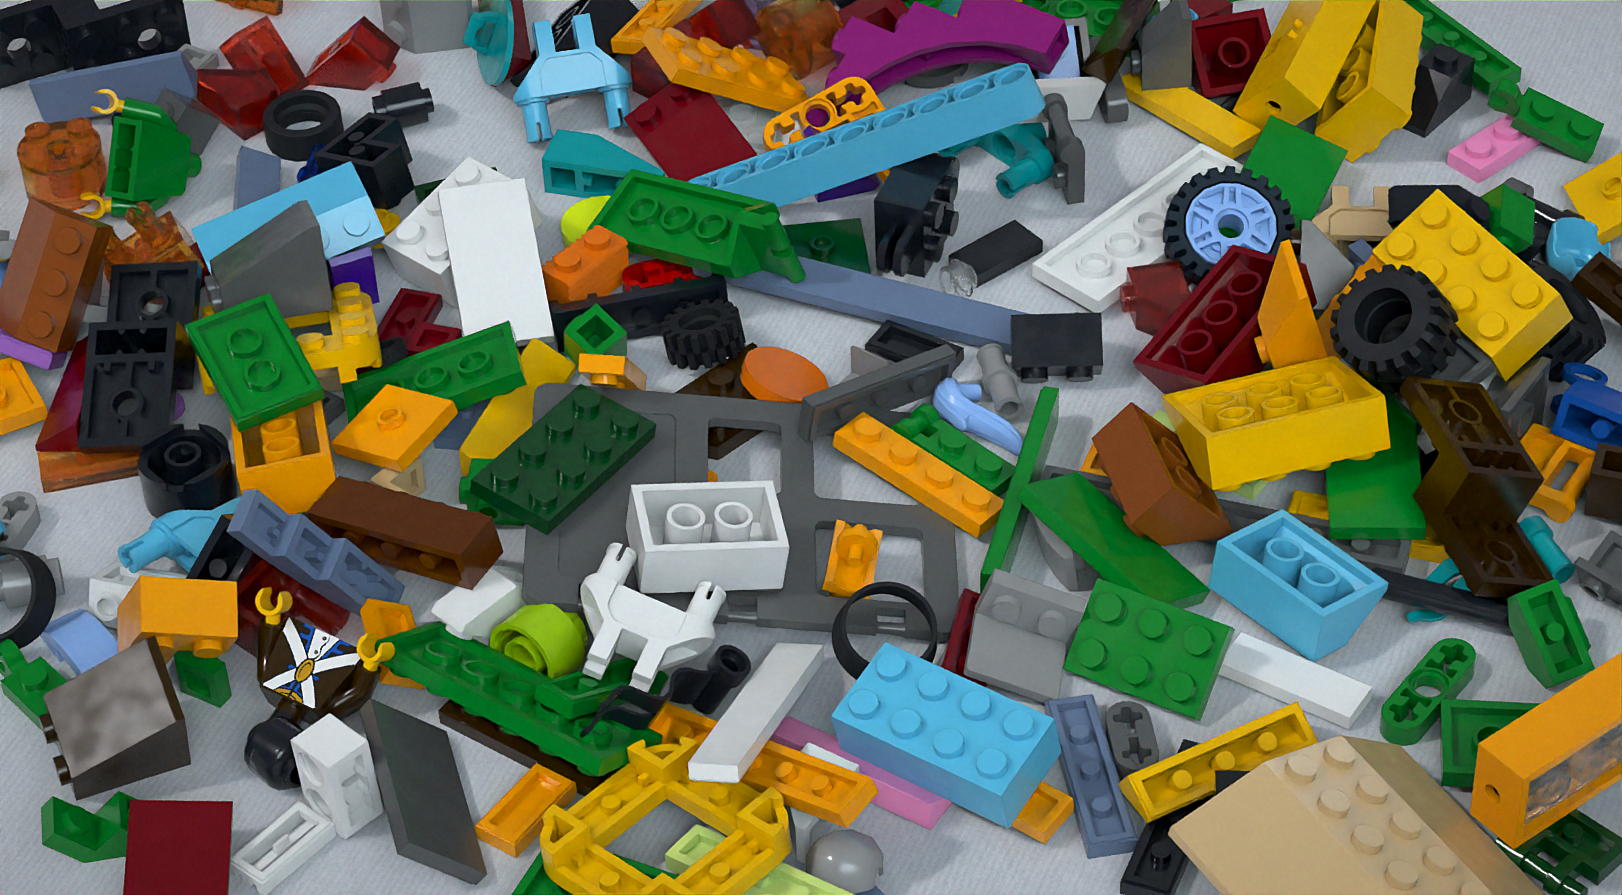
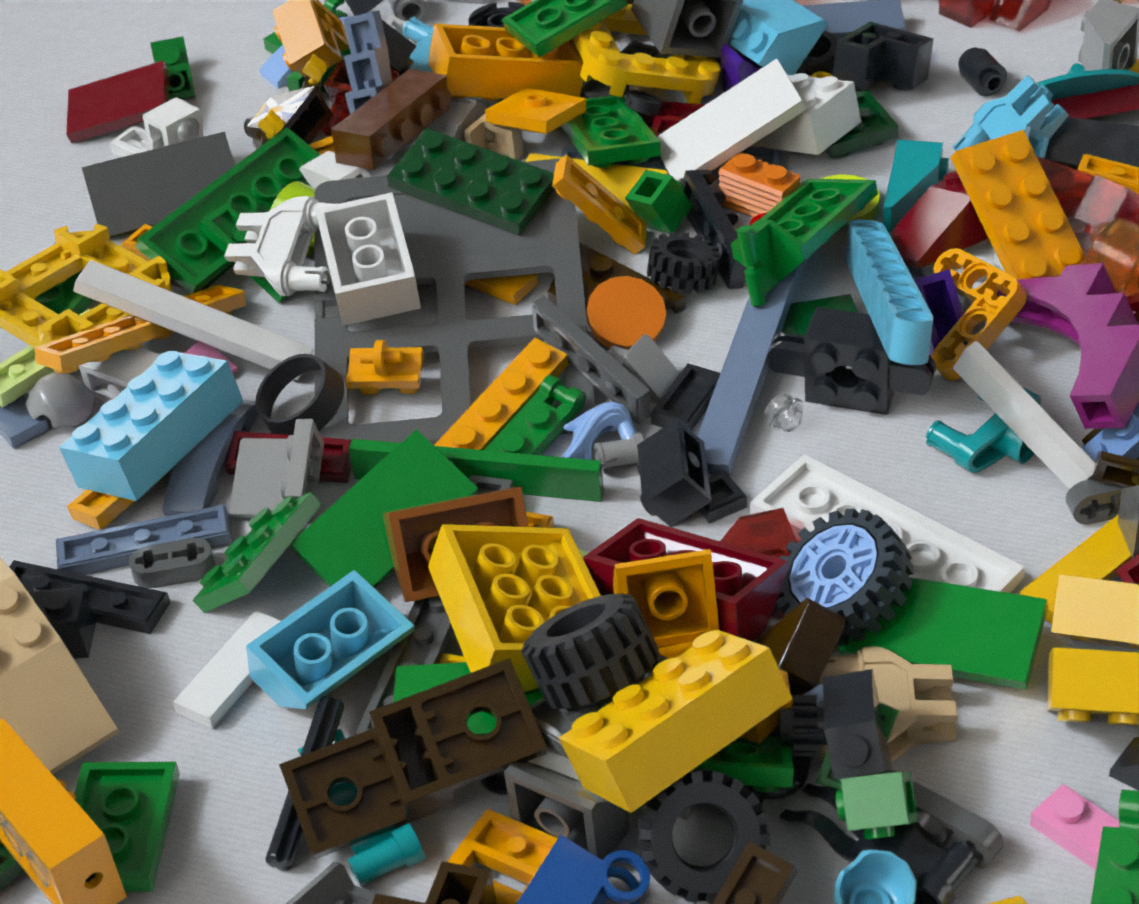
camera: 90 degrees right, 0 degrees up
slope [38,636,191,801] -> none
black head [244,716,304,791] -> none
black tyre [263,90,344,162] -> none
clear red slope [304,16,400,91] -> none
black flag [580,645,751,738] -> none
black tile [949,220,1043,288] -> none
dark grey plate [1042,93,1085,205] -> none
yellow slope [1118,701,1319,824] -> none
green beam [1379,638,1476,746] -> none
green slope [1507,578,1595,689] -> none

